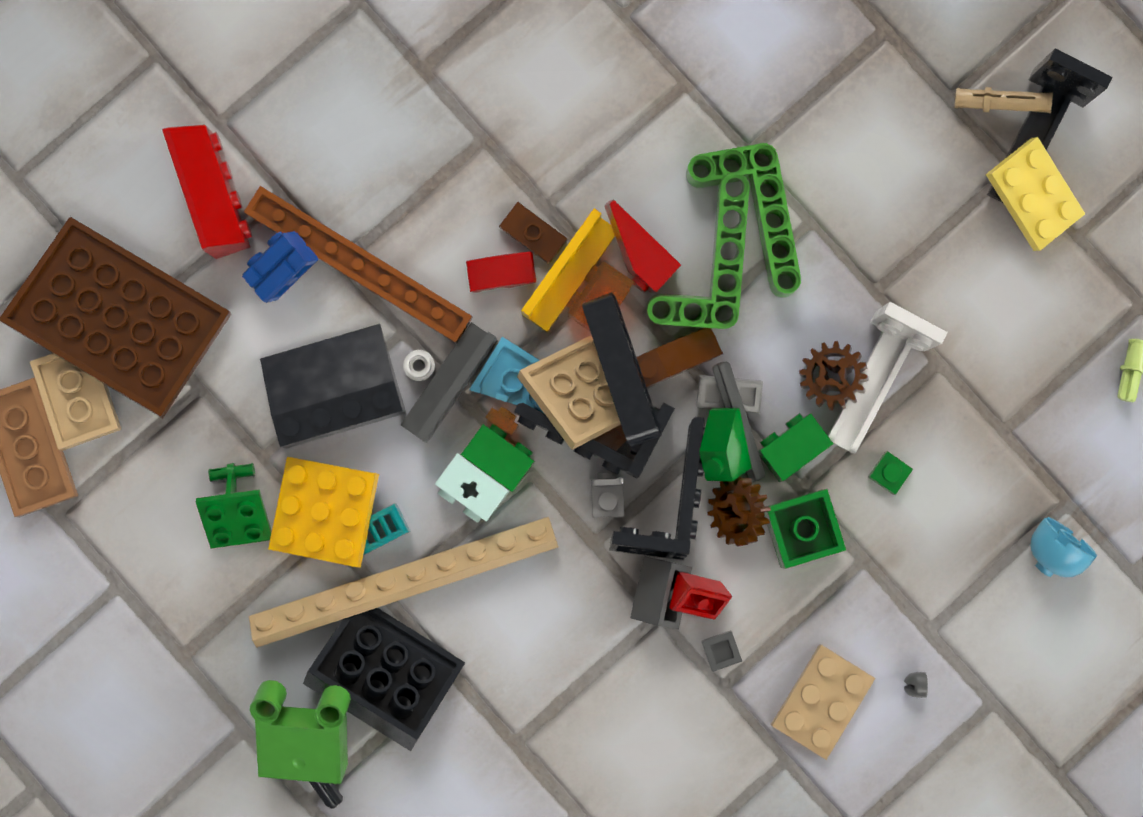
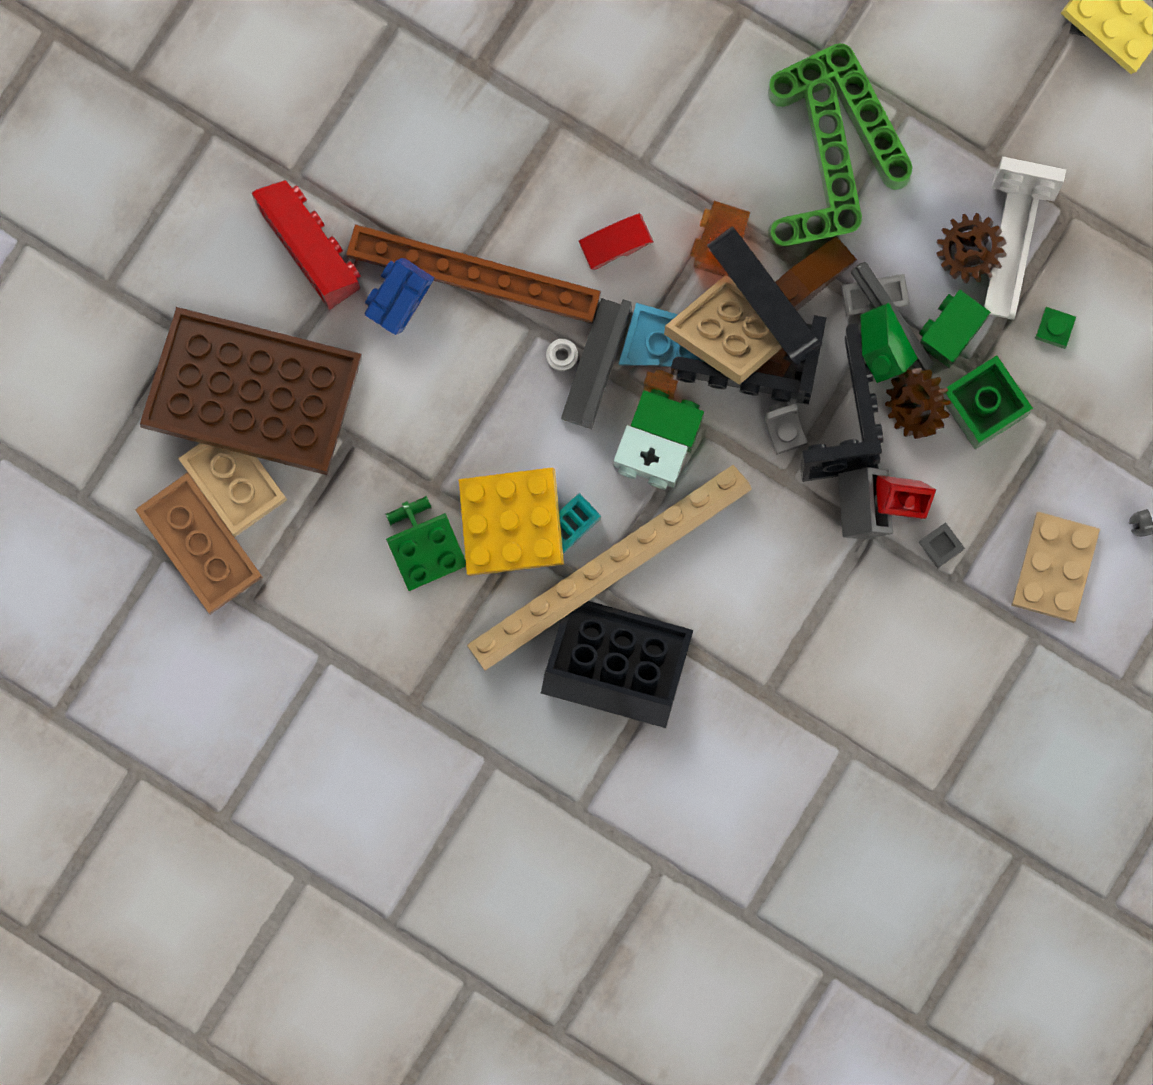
camera: 10 degrees left, 5 degrees down
bright green piece [250,680,351,809] -> none
black slope [260,324,406,449] -> none
reddish brown plate [499,202,567,265] -> none
yellow fence [521,208,615,333] -> none
red slope [604,199,681,293] -> none

